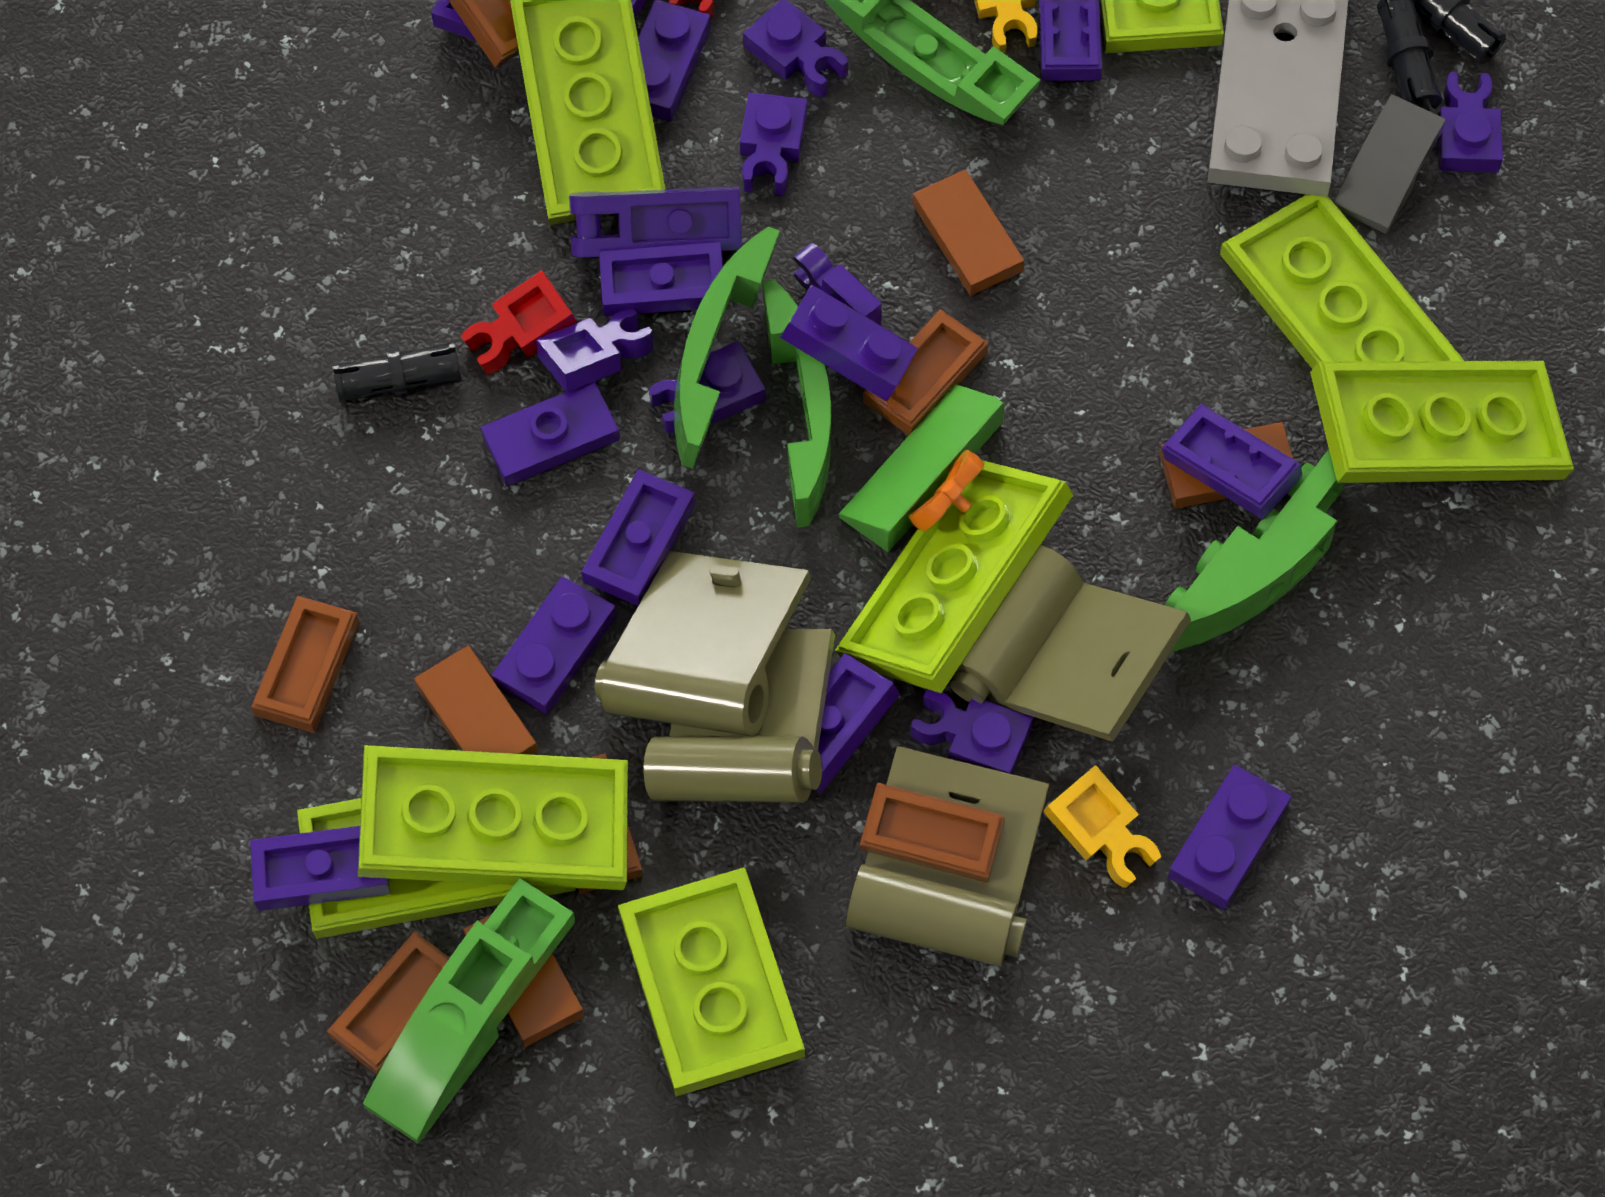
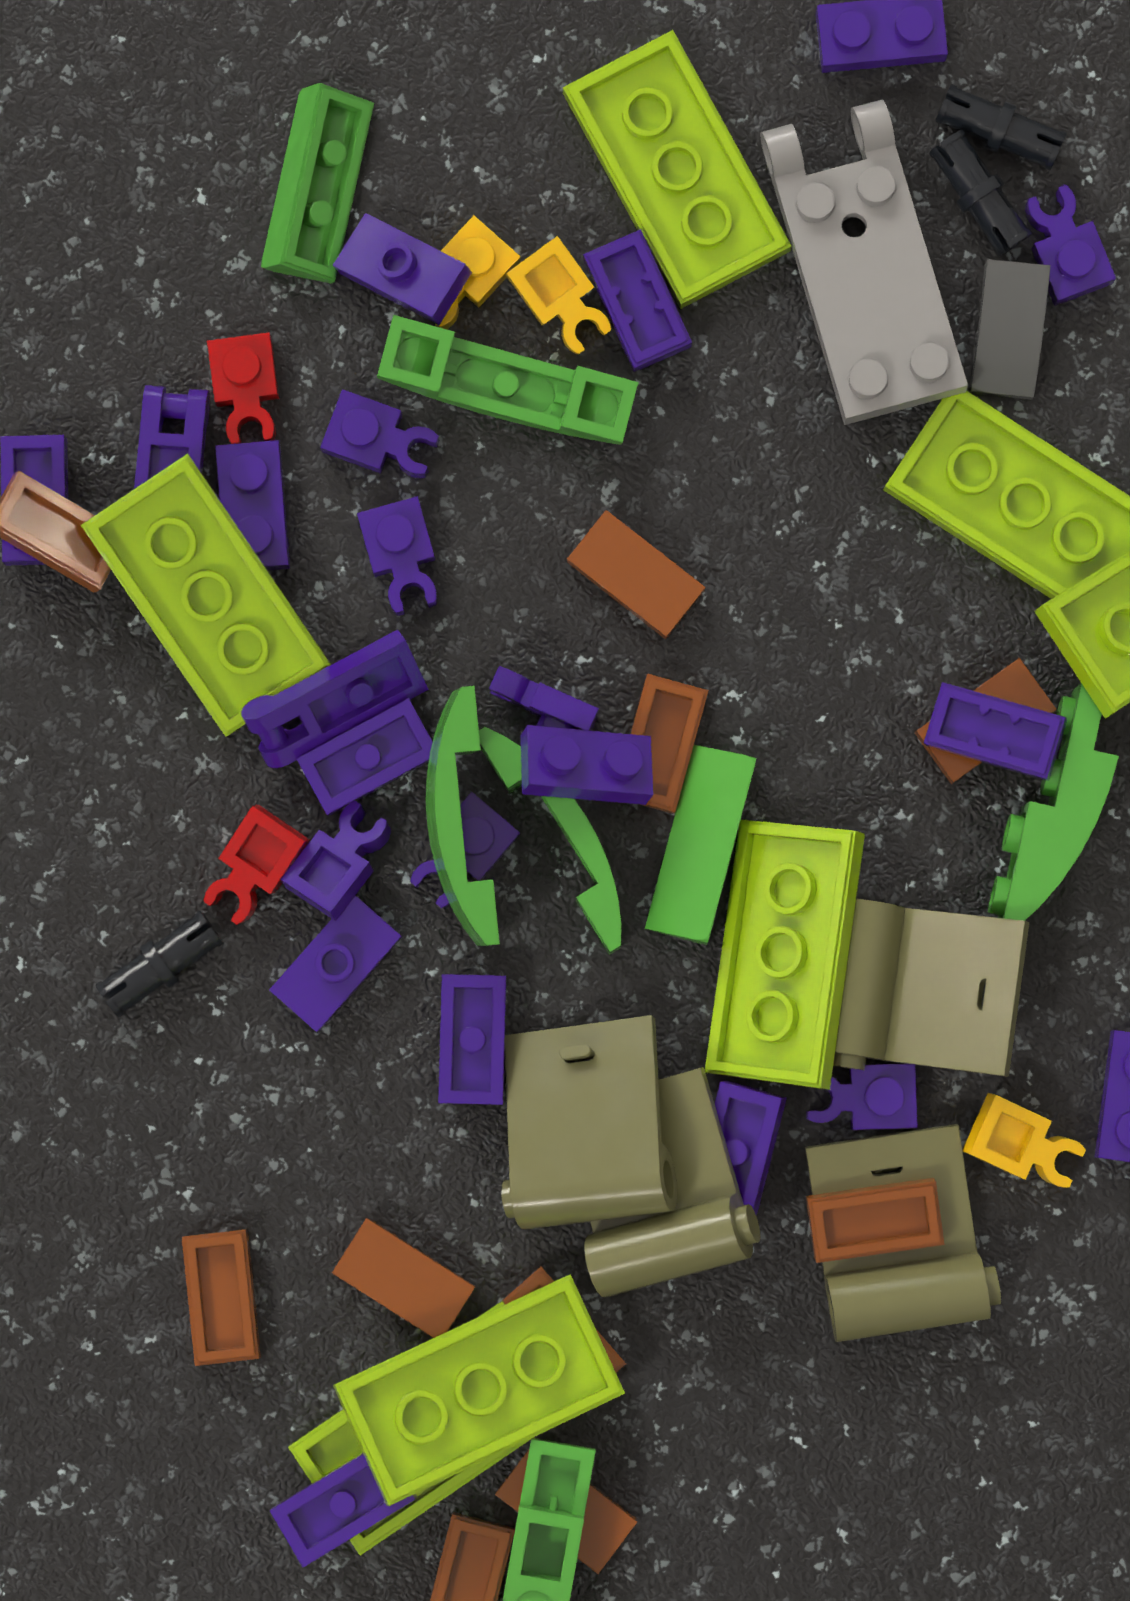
camera: 25 degrees left, 20 degrees up
dark purple plate [492,576,617,715] -> none
lime plate [618,867,805,1097] -> none
orange piece [908,450,984,532] -> none

